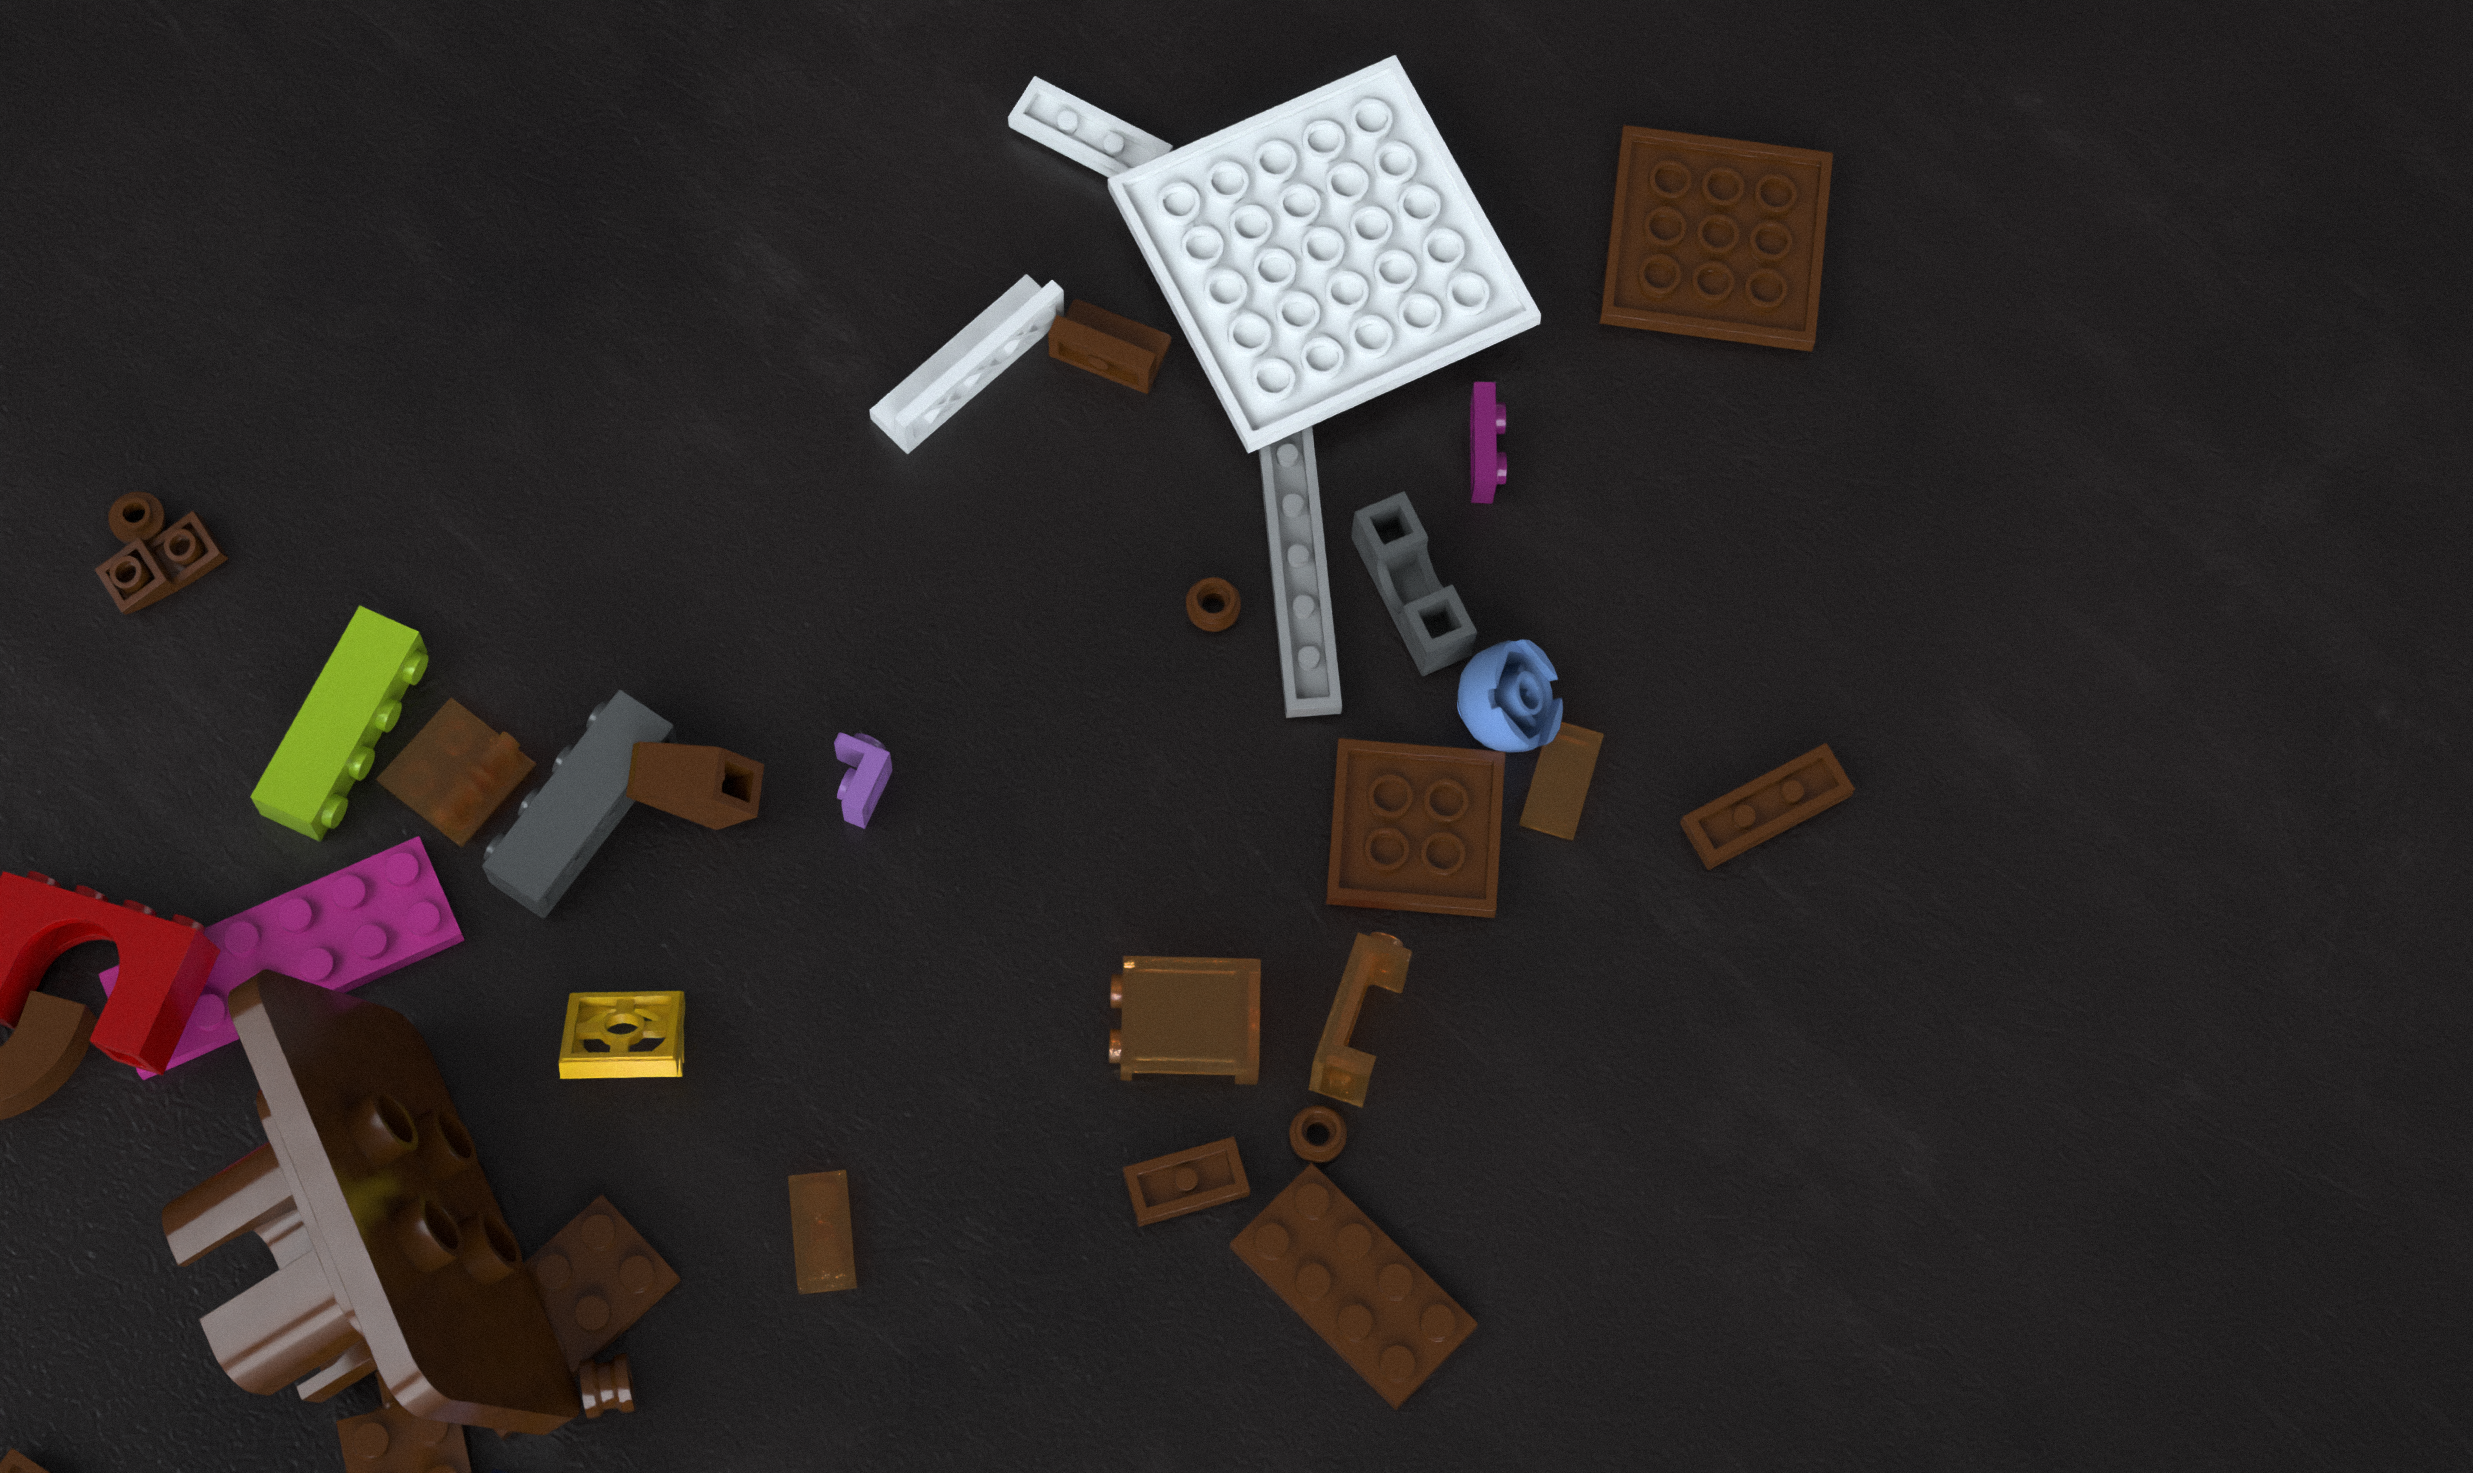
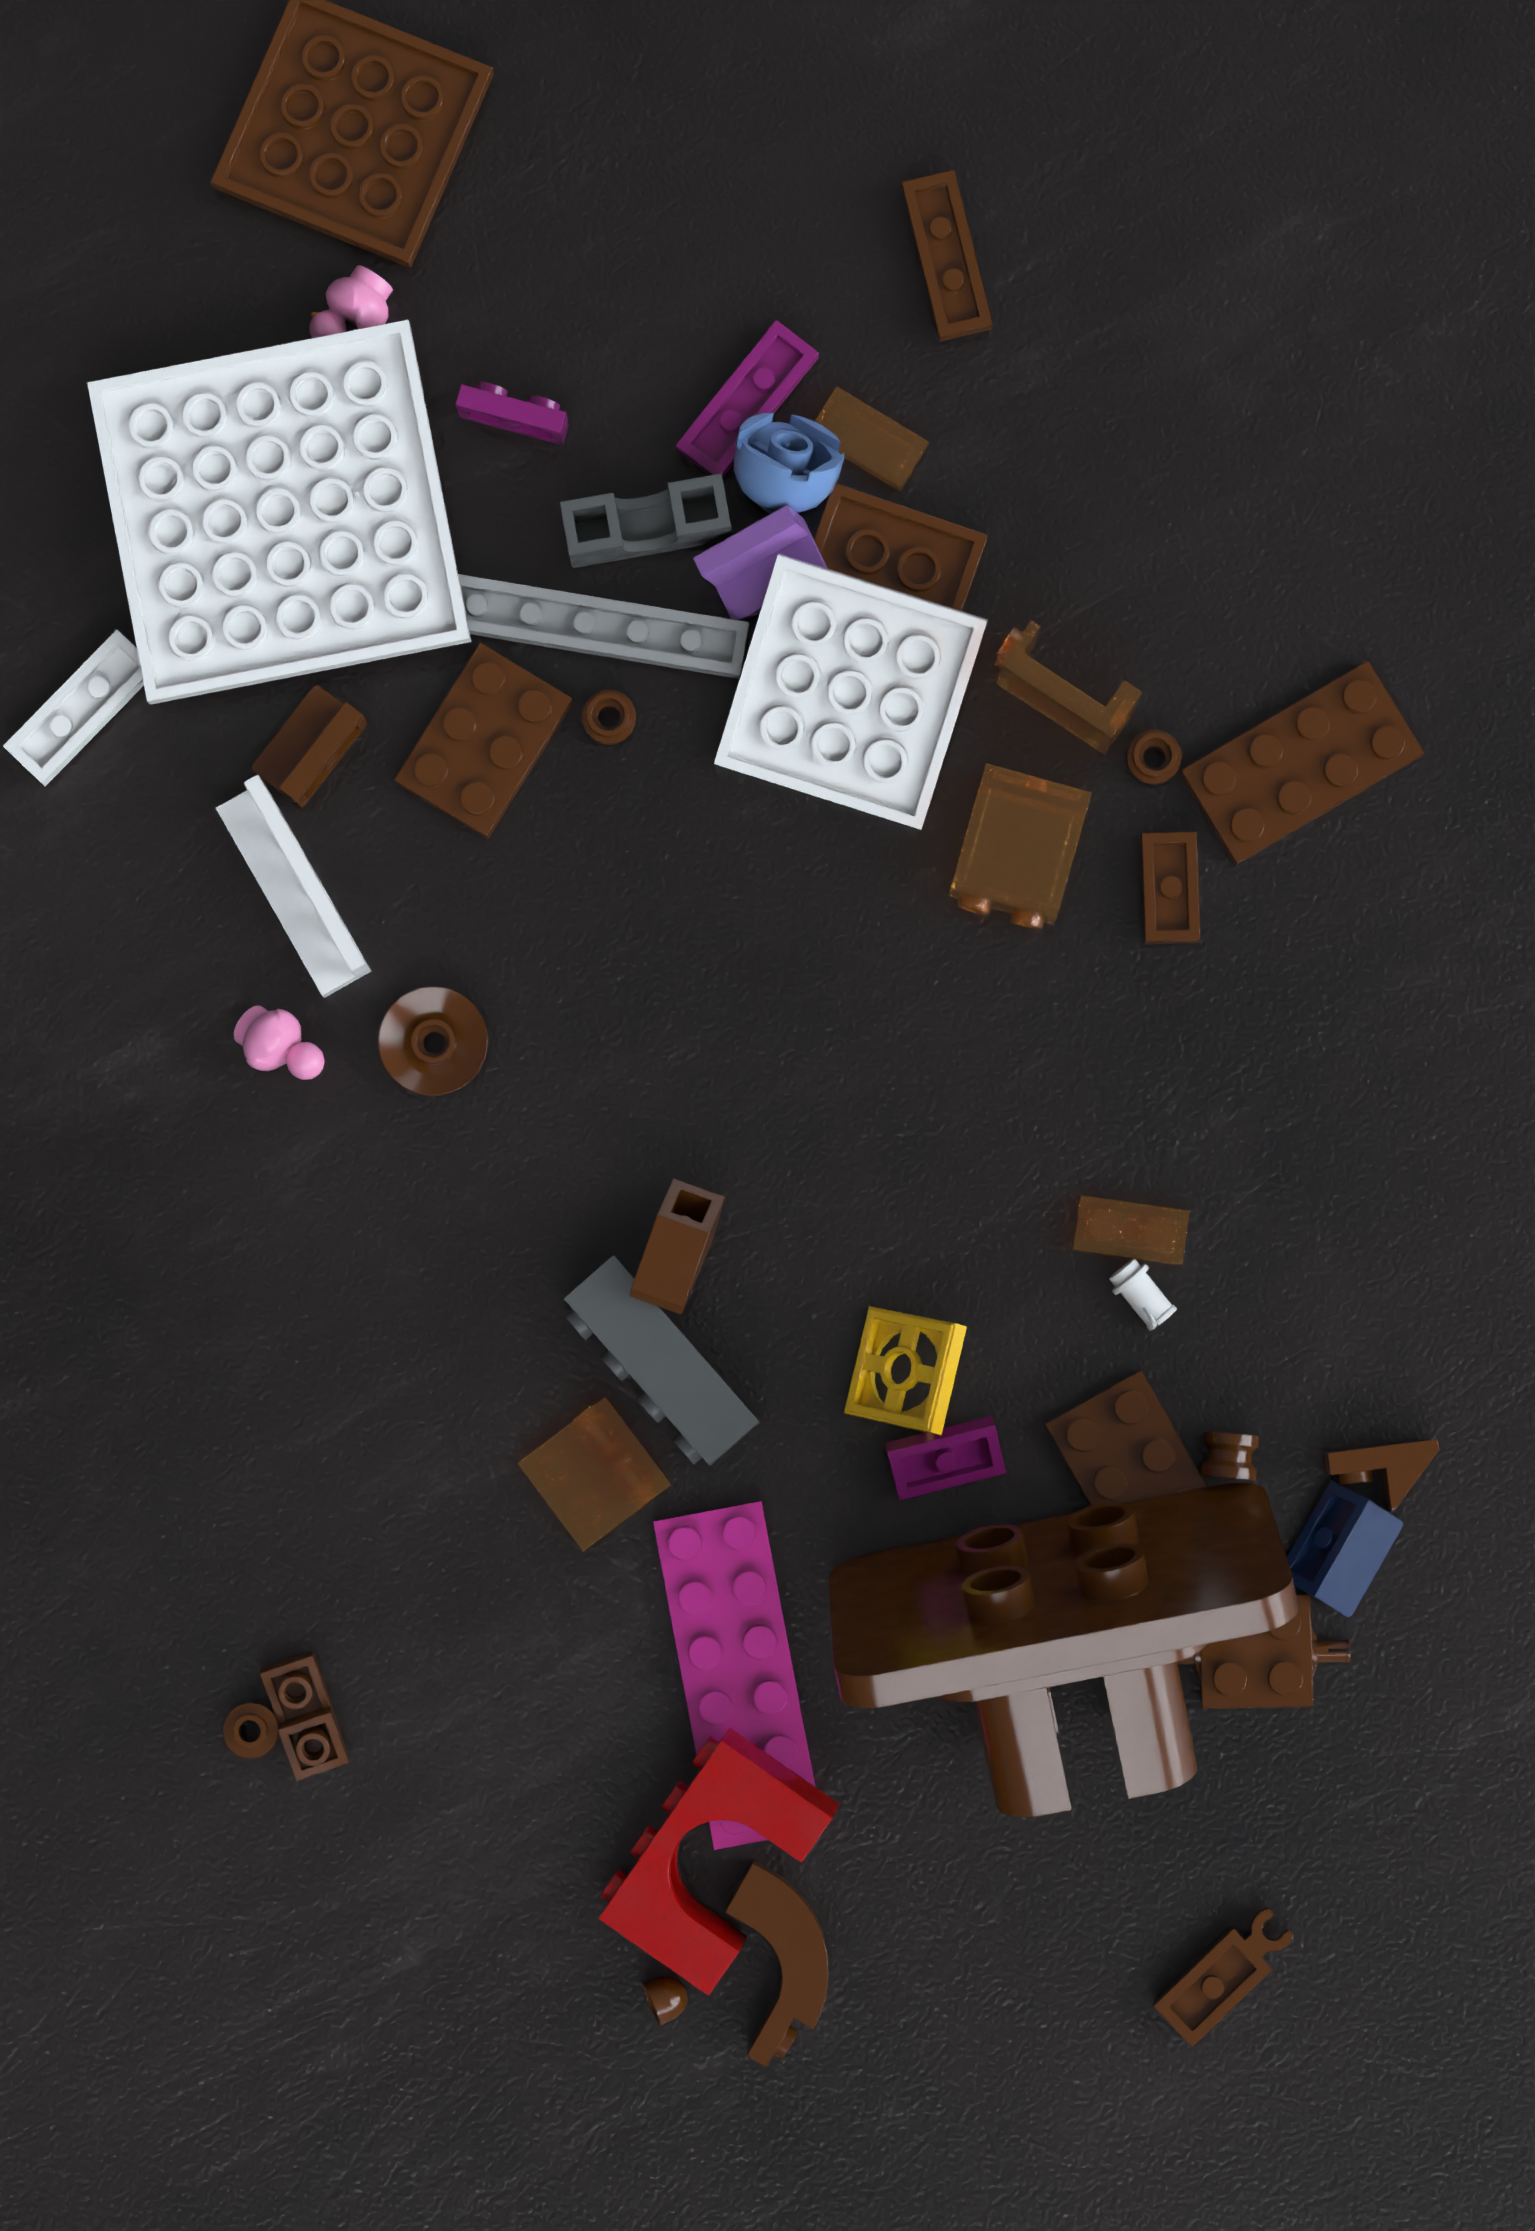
camera: 65 degrees left, 15 degrees up
lime brick [250,605,428,842] -> none
medium lavender bracket [834,732,893,829] -> none
none -> bright pink animal [234,1006,325,1080]
none -> bright pink animal [309,265,393,338]
none -> reddish brown dish [378,987,488,1096]
none -> reddish brown plate [394,643,573,839]
none -> magenta plate [676,320,819,478]
none -> medium lavender panel [693,505,828,621]
none -> white plate [714,554,988,830]
none -> magenta plate [885,1416,1006,1501]
none -> white pin [1109,1258,1177,1331]

